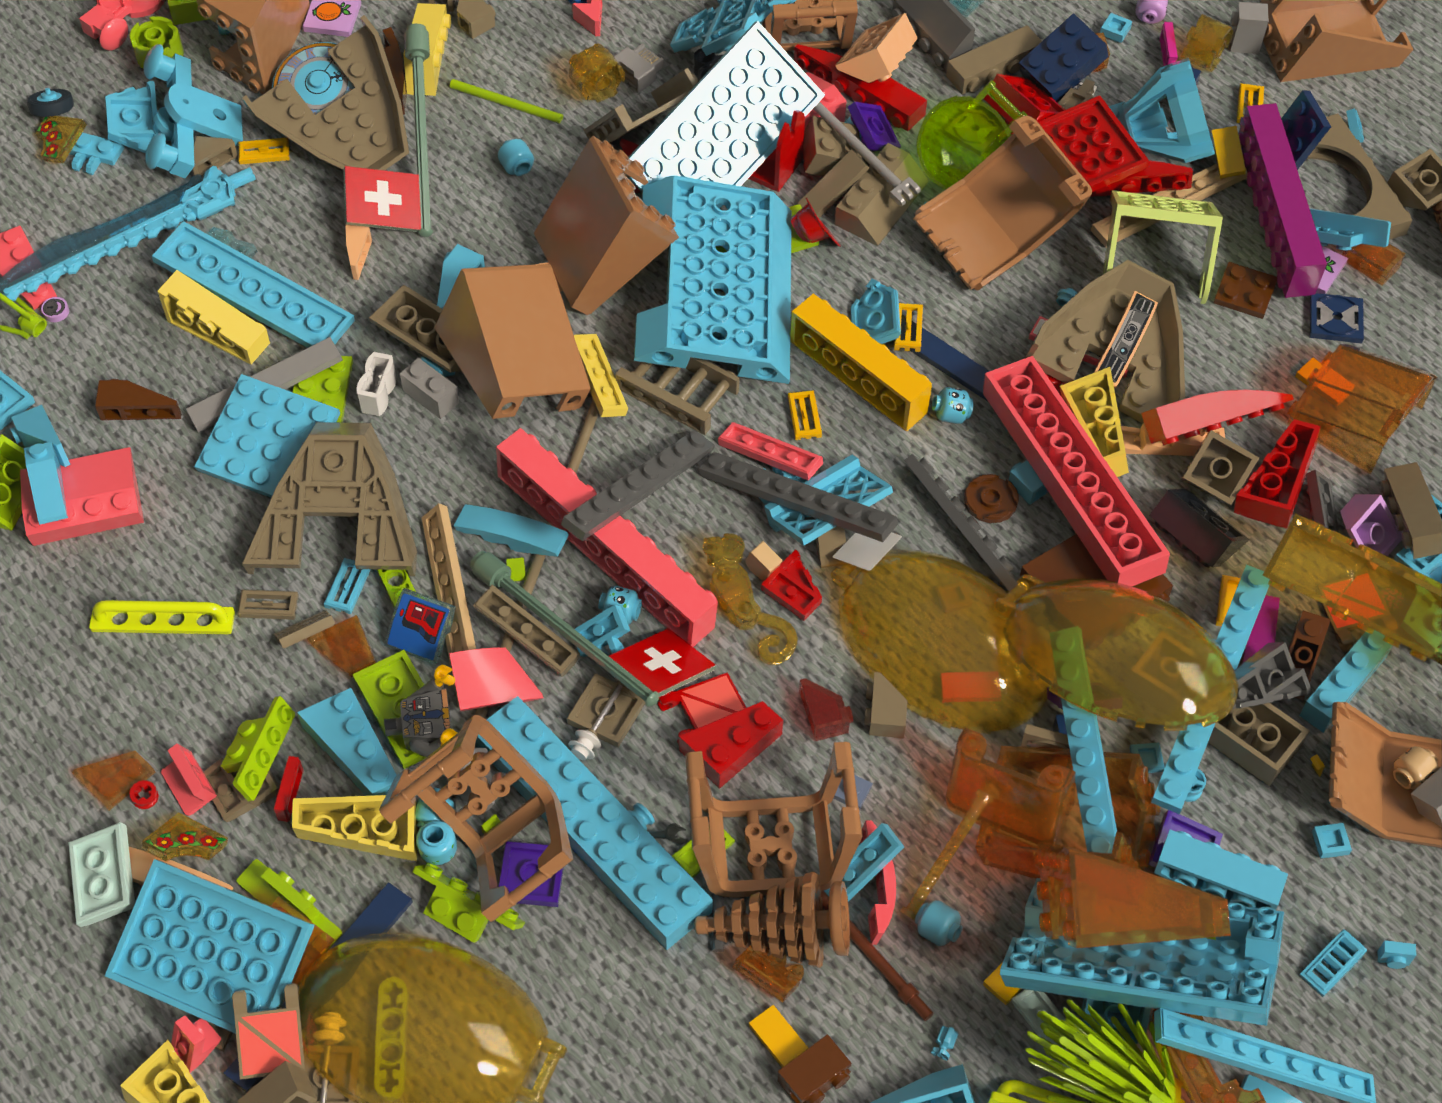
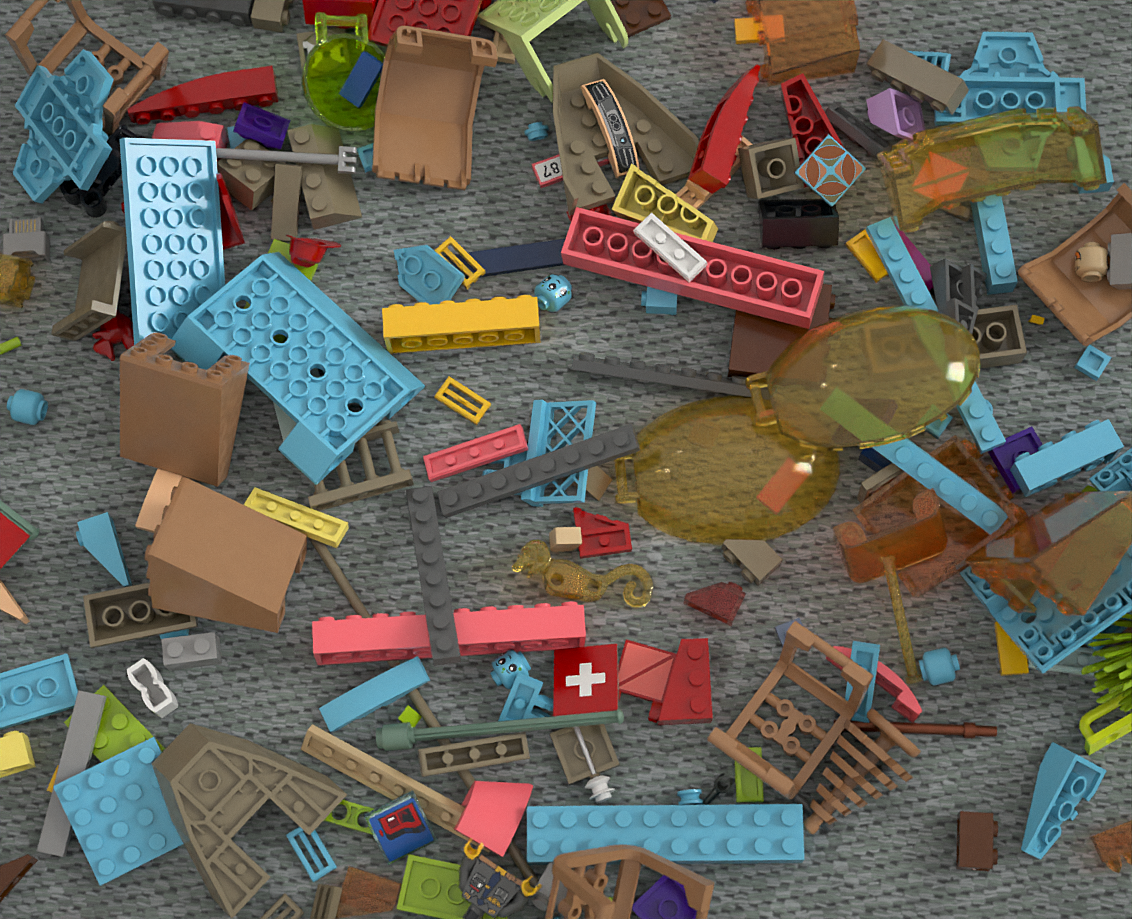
camera: 45 degrees left, 15 degrees up
clear orange plate [732,941,804,1002] -> none
yellow tile [749,1005,808,1068] -> none
white sticker [833,532,902,571] -> none
light nougat slope [835,13,918,83] -> none
medium azure piece [931,1026,958,1061] -> none
reddish brown tile [964,474,1019,523] -> none
reddish brown slope [1288,610,1331,701] -> none
none -> blue tile [339,51,383,108]
none -> white tile [633,213,707,282]
none -> tile [794,134,866,207]

